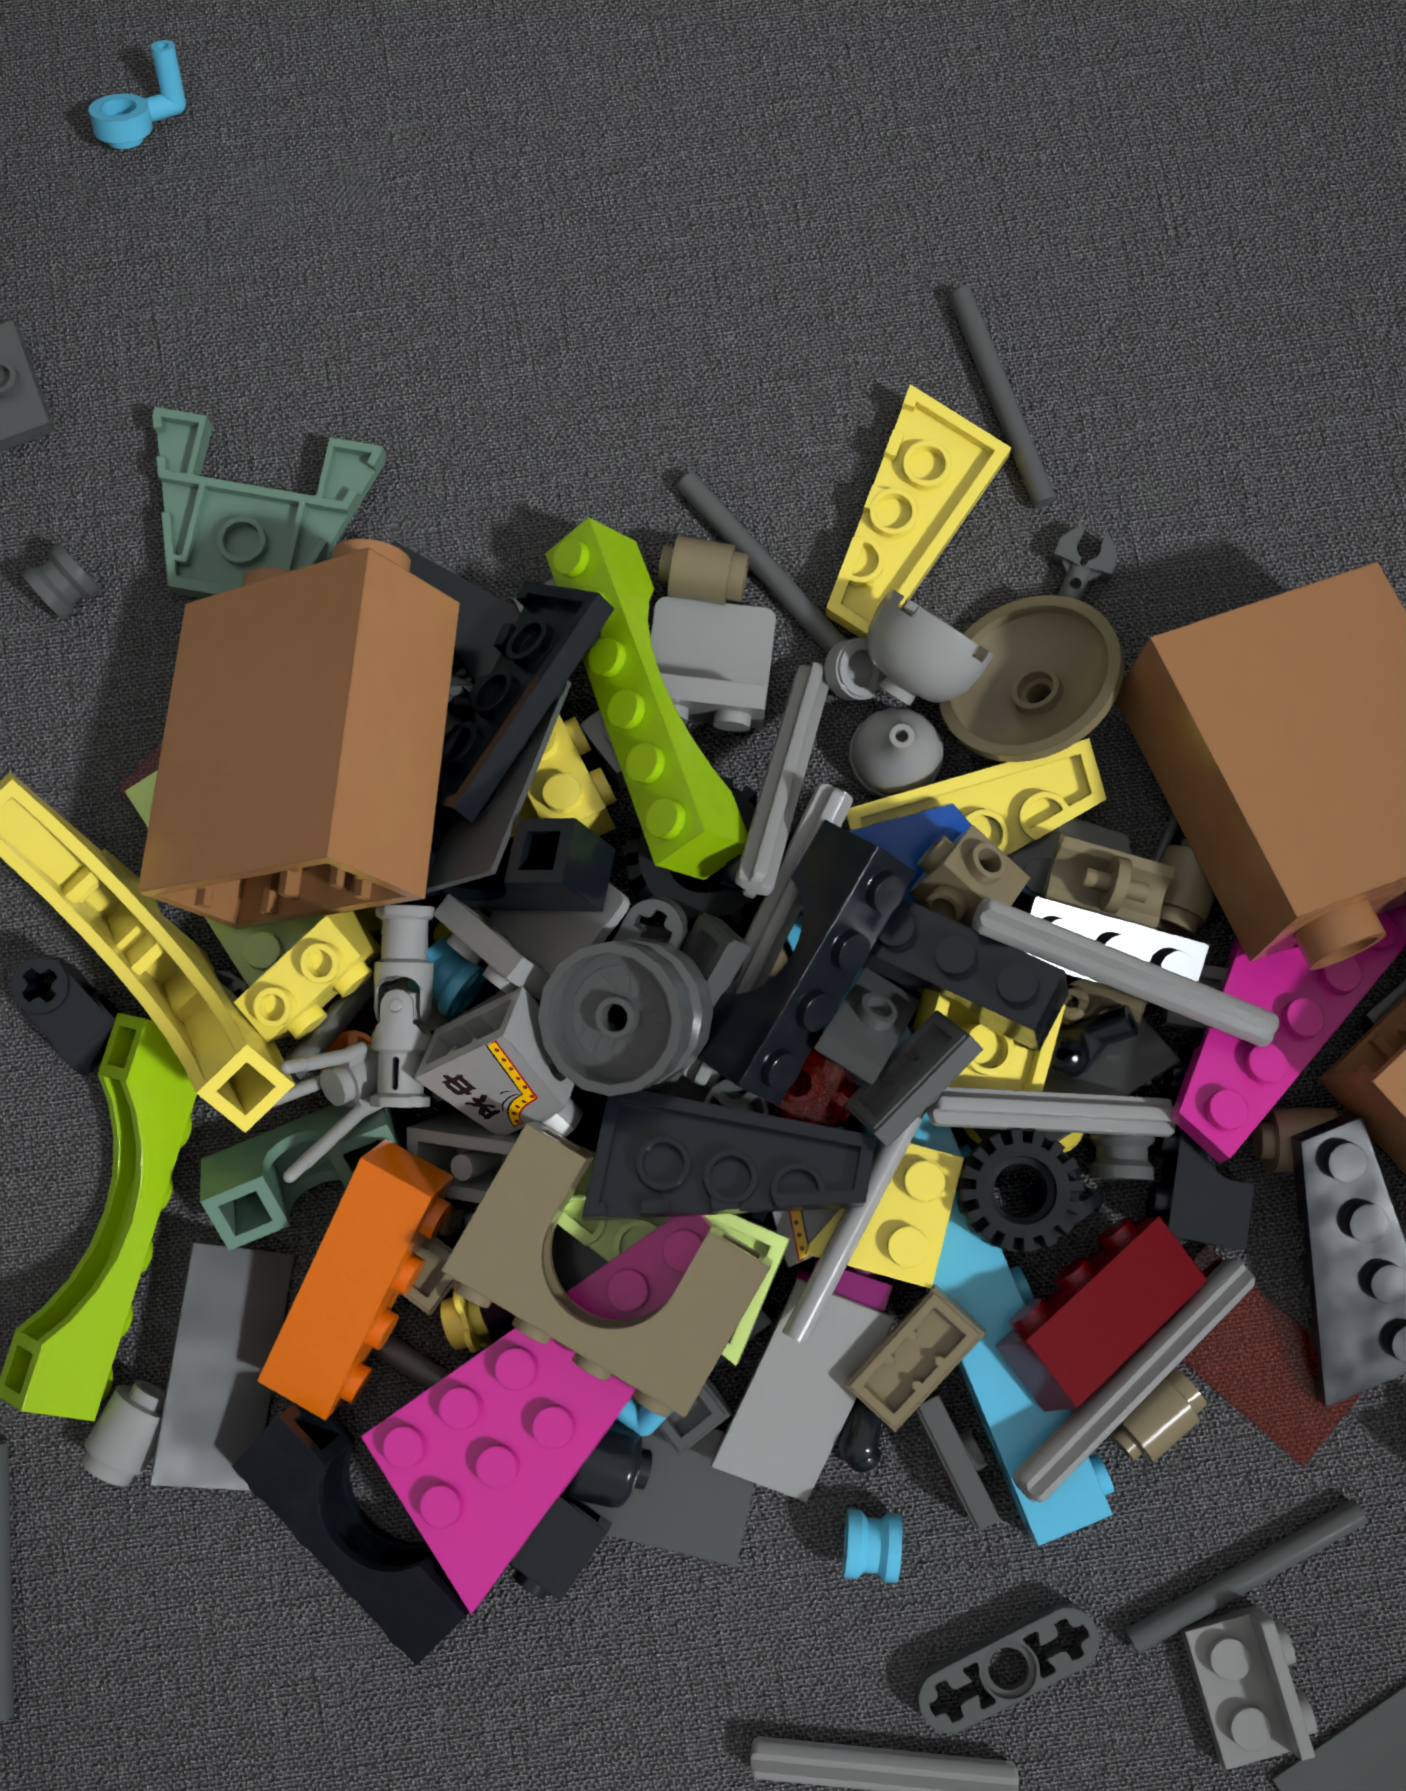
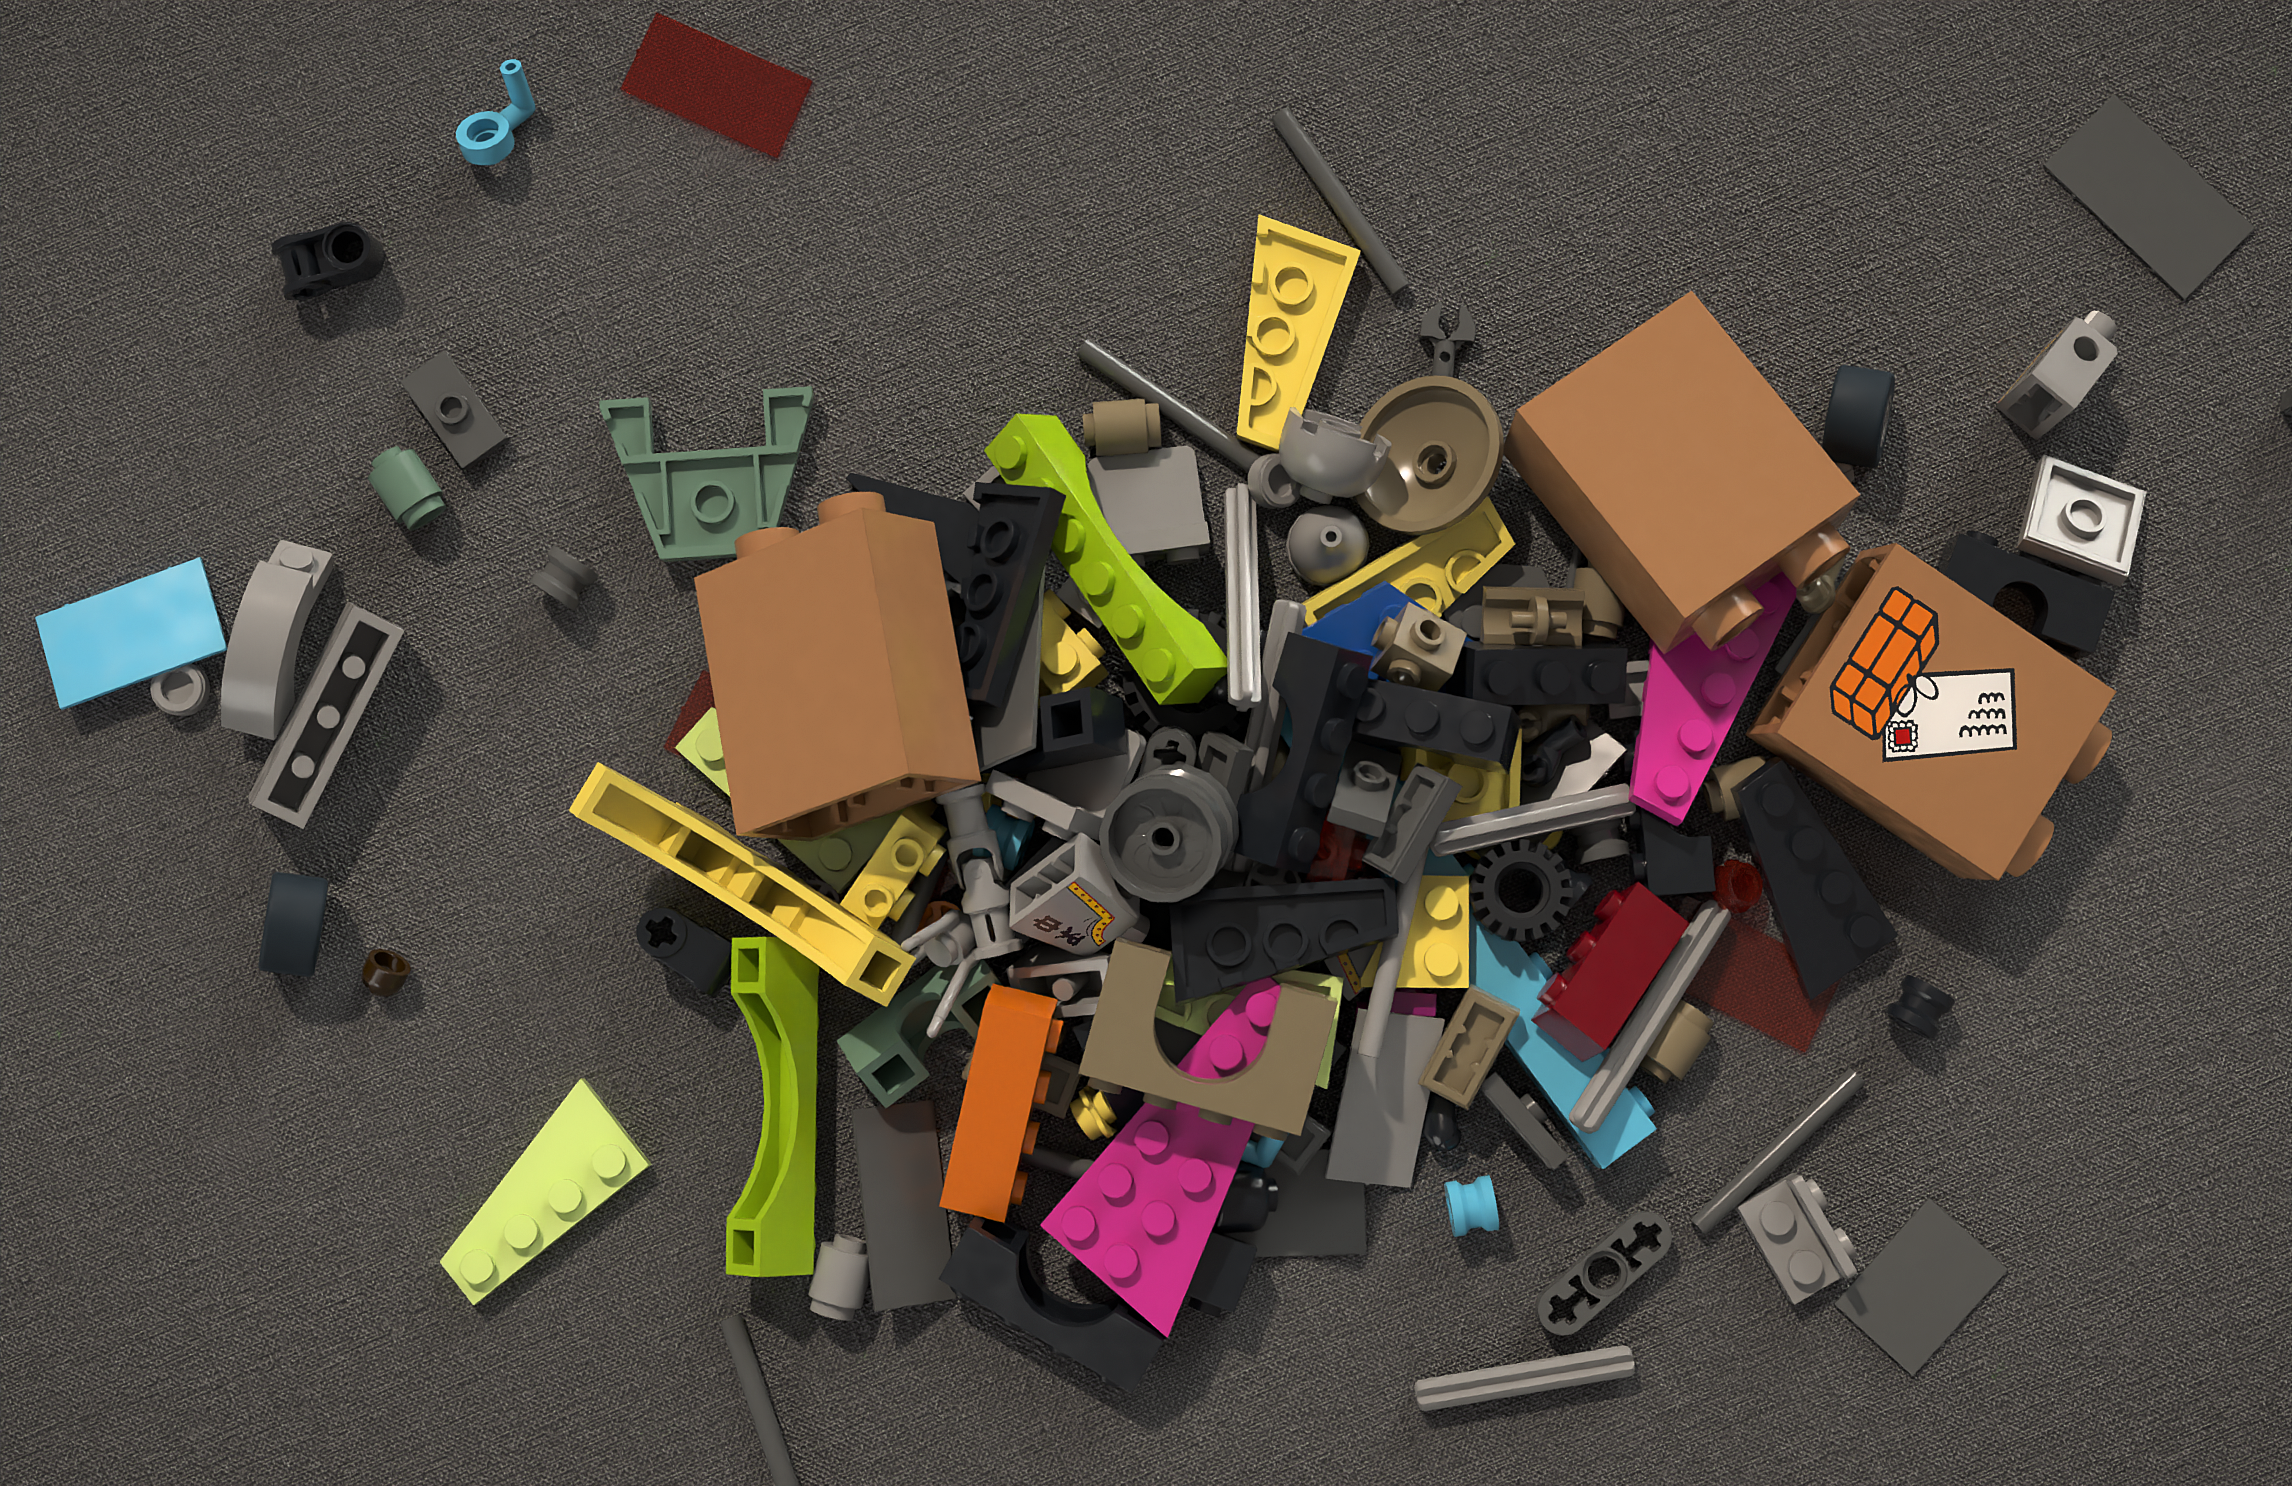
camera: 20 degrees left, 5 degrees up
light grey axle [972,897,1279,1047] -> none
none -> clear red piece [620,12,813,159]
none -> clear red plate [1712,859,1763,914]

